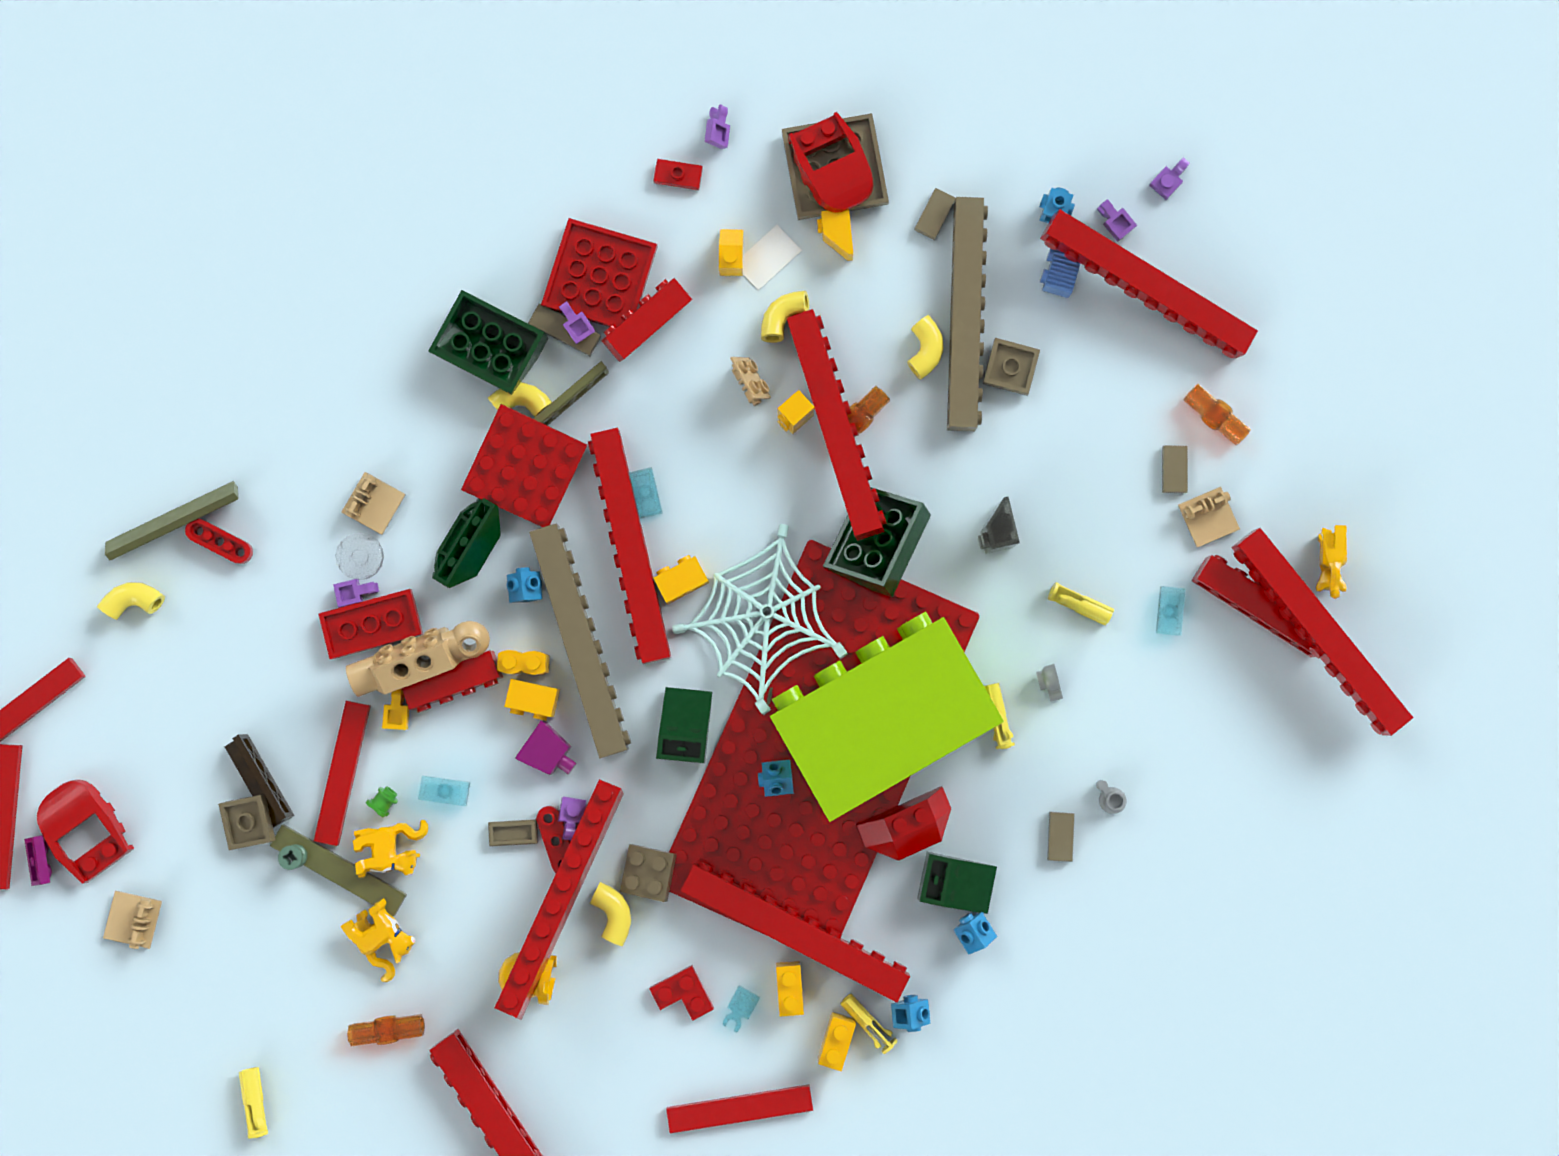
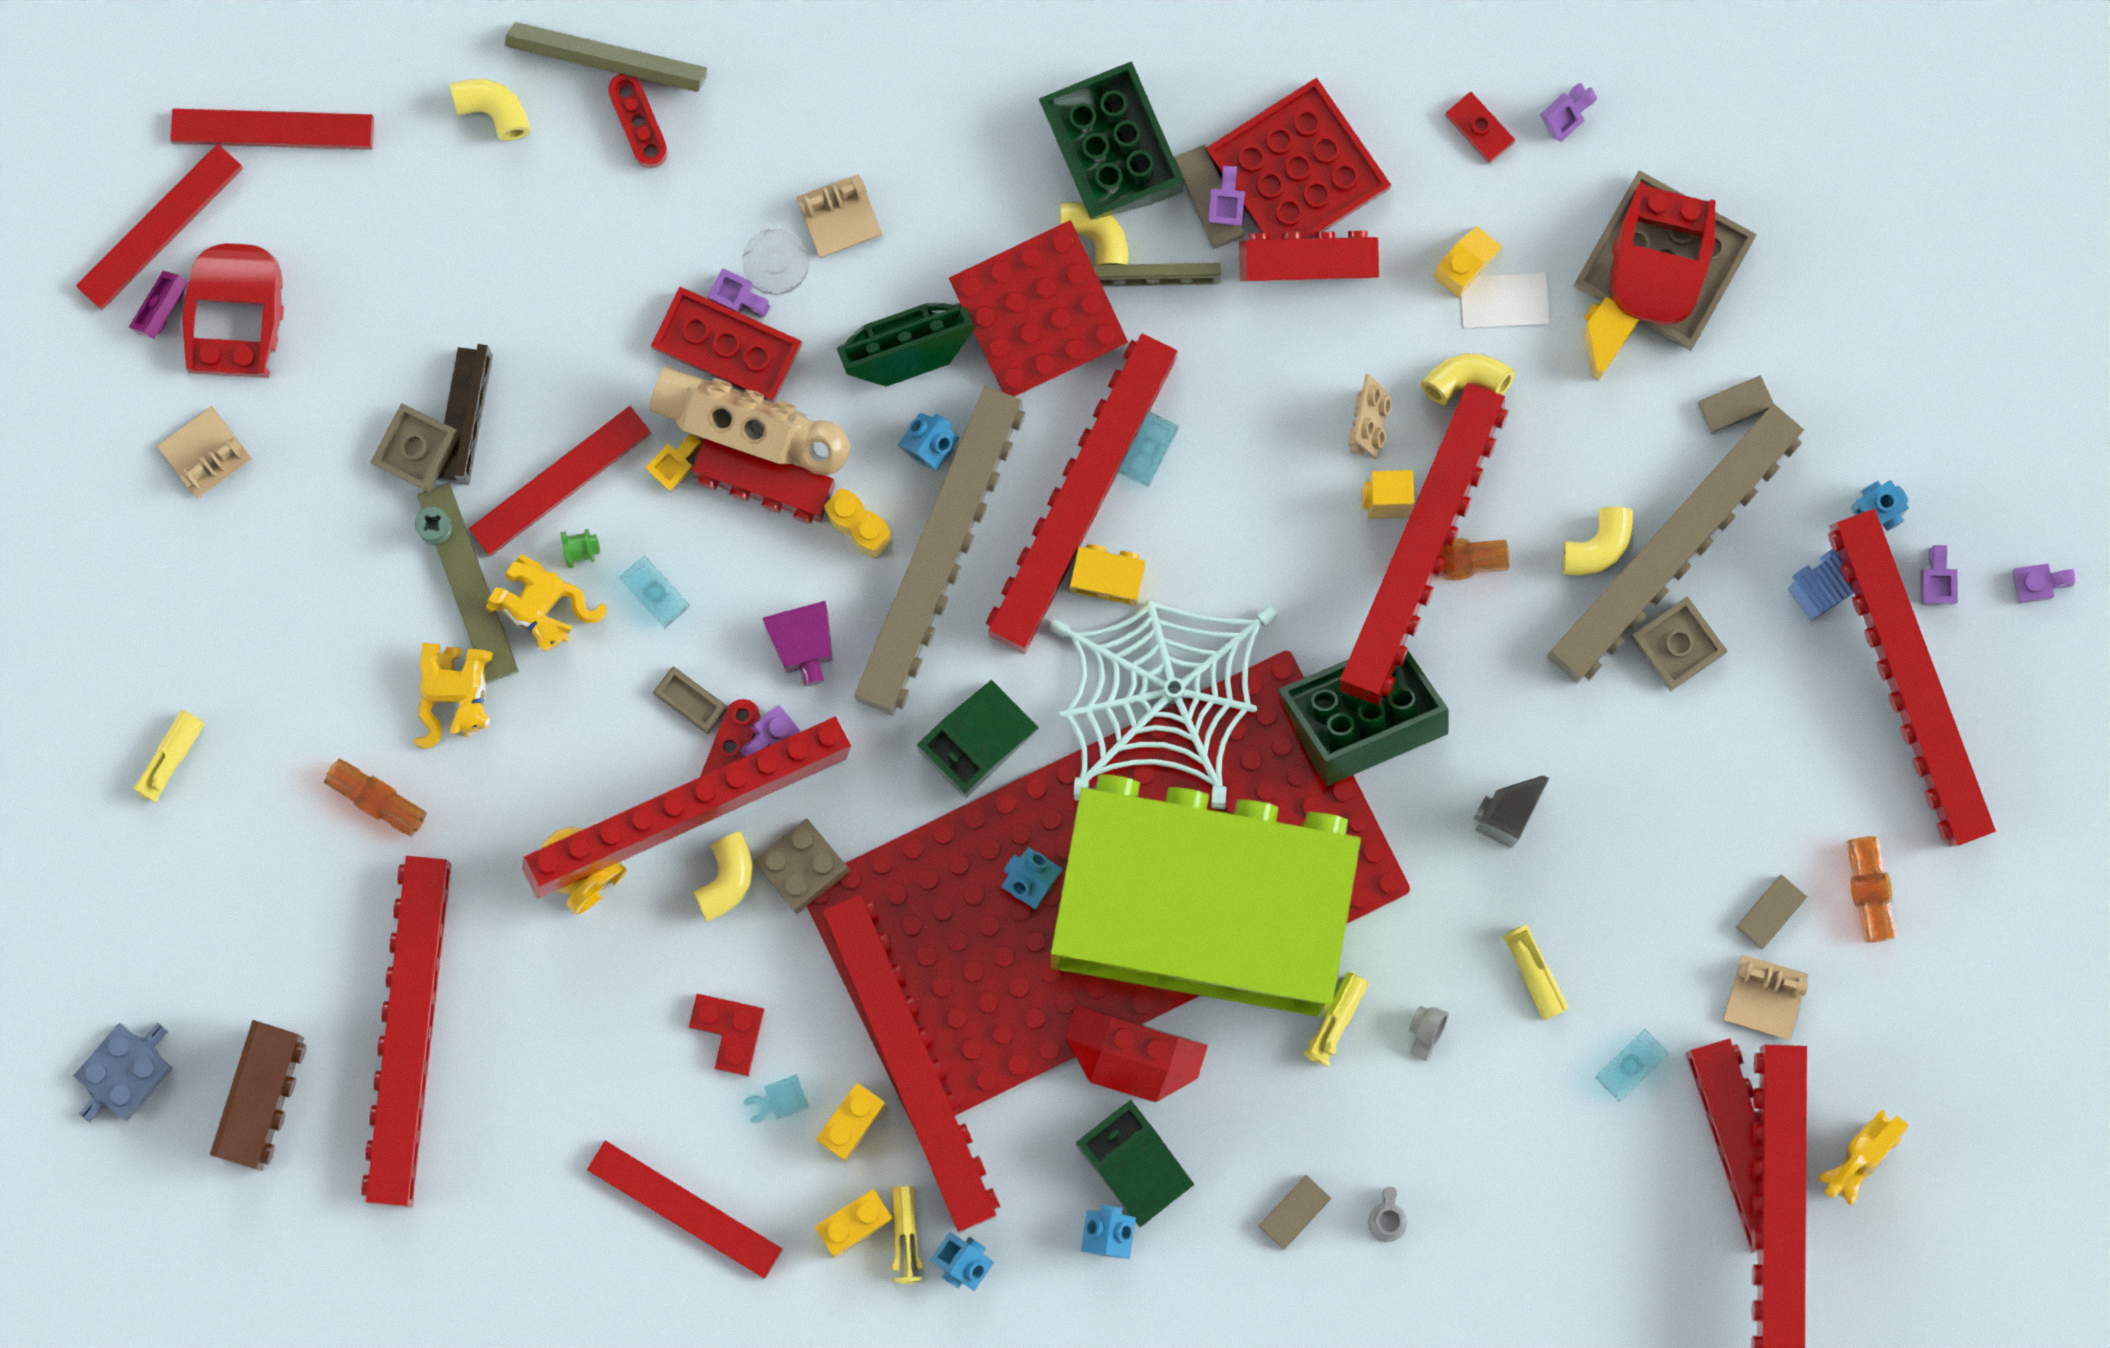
camera: 40 degrees right, 5 degrees down
yellow brick [504,679,560,721] -> none

